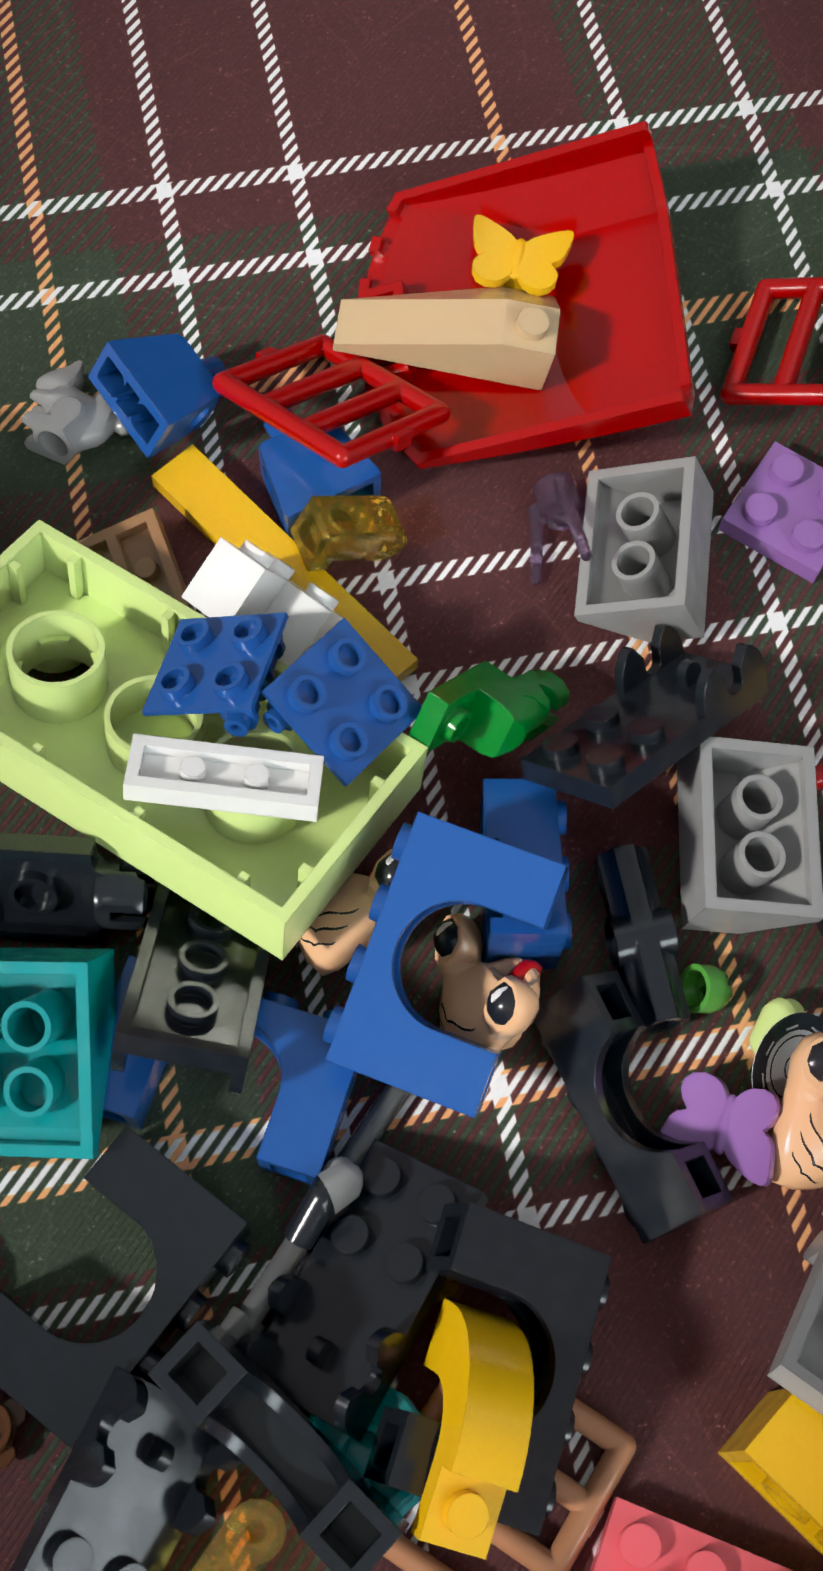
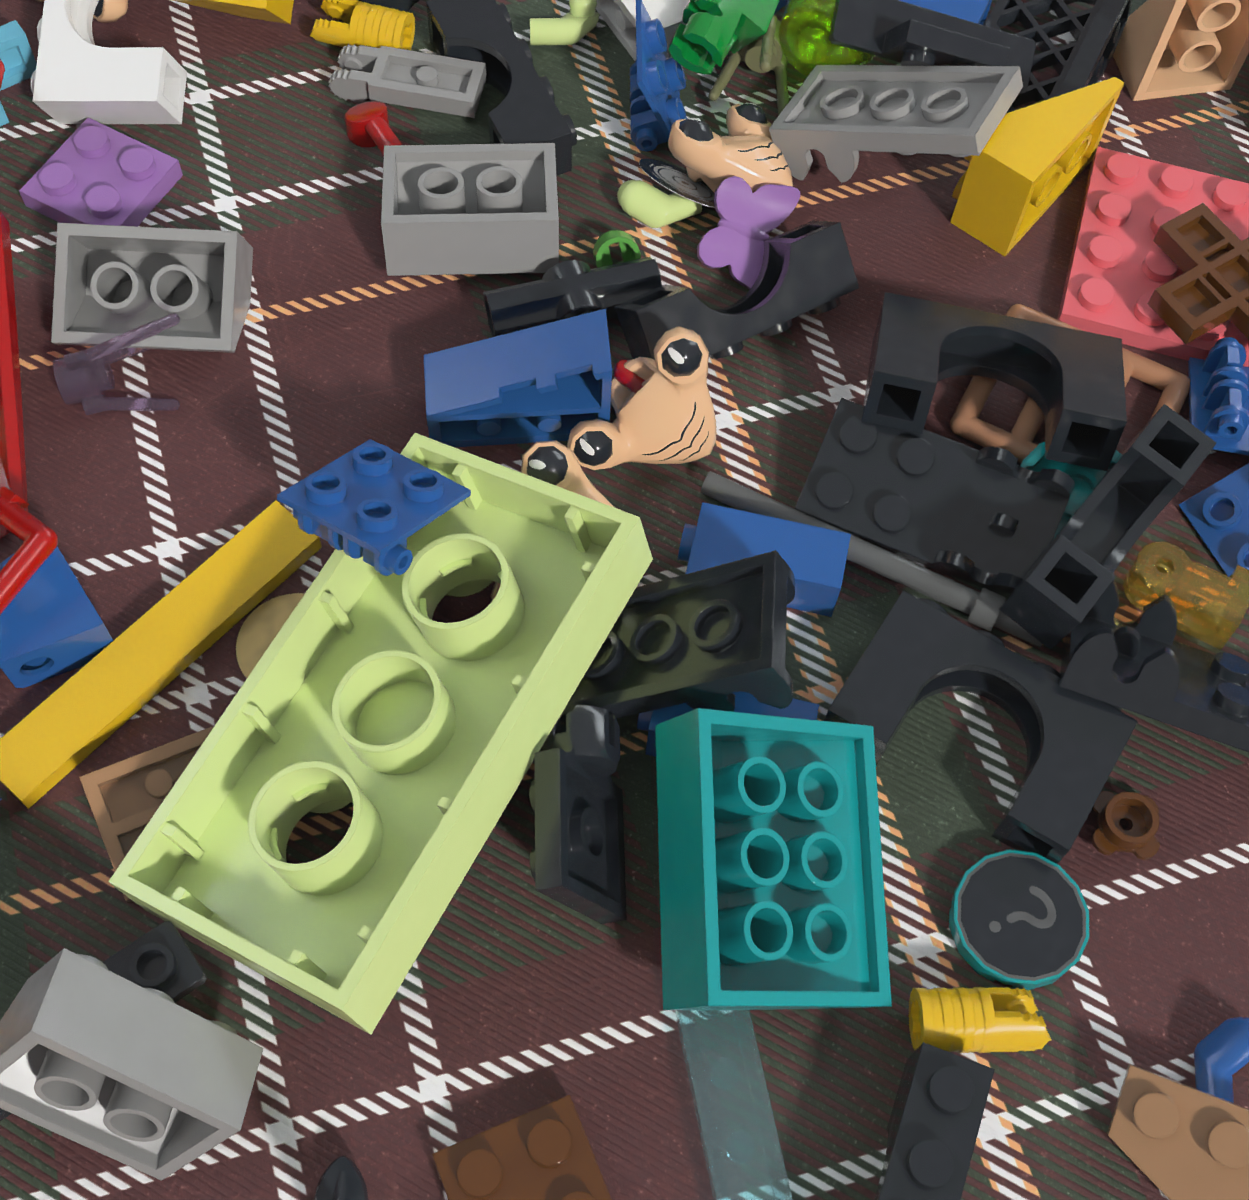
camera: 95 degrees left, 5 degrees down
white plate [123,734,324,822] -> none
blue hinge [142,612,289,737] -> none
white brick [181,537,349,666] -> none
arm [284,1156,363,1250] -> none
clear yellow leg [290,496,408,571] -> none
blue arch [323,812,569,1118] -> none
green plate [408,660,570,758] -> none
yellow arch [411,1298,534,1560] -> none
black hinge [520,624,770,809] -> none

